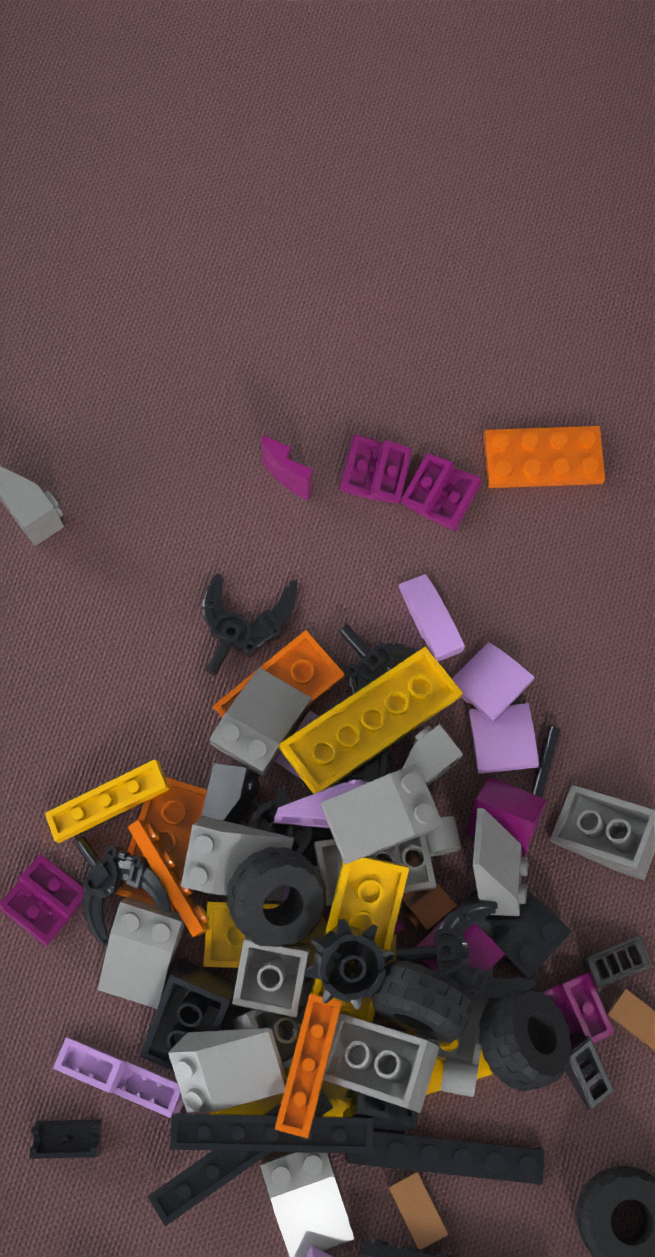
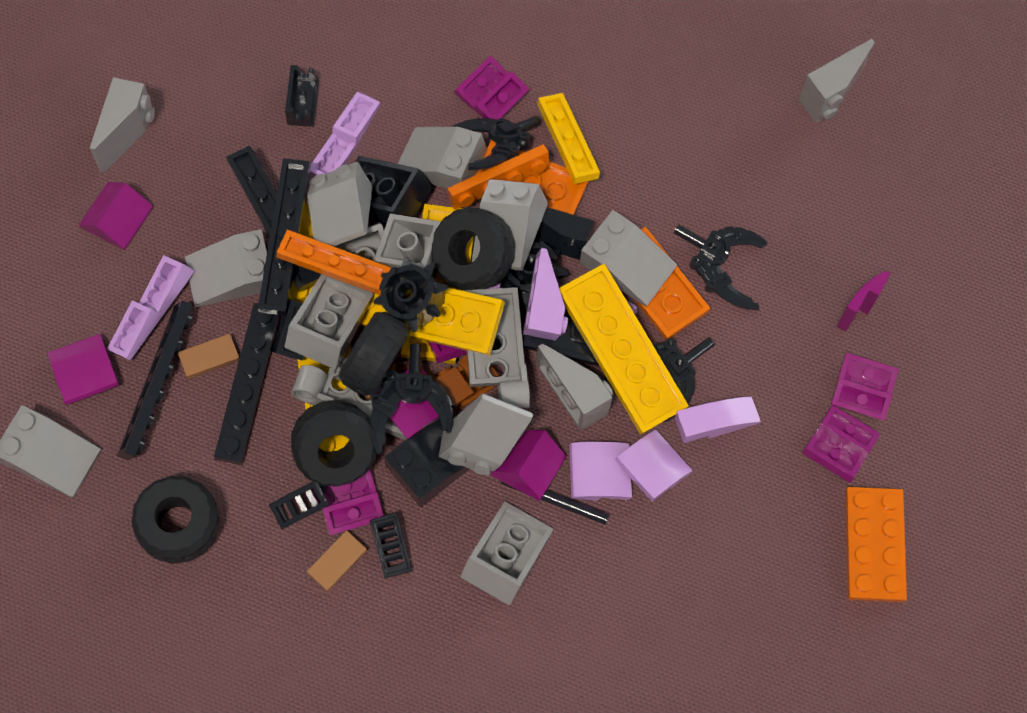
camera: 95 degrees right, 5 degrees down
light grey slope [320,764,443,865] -> none

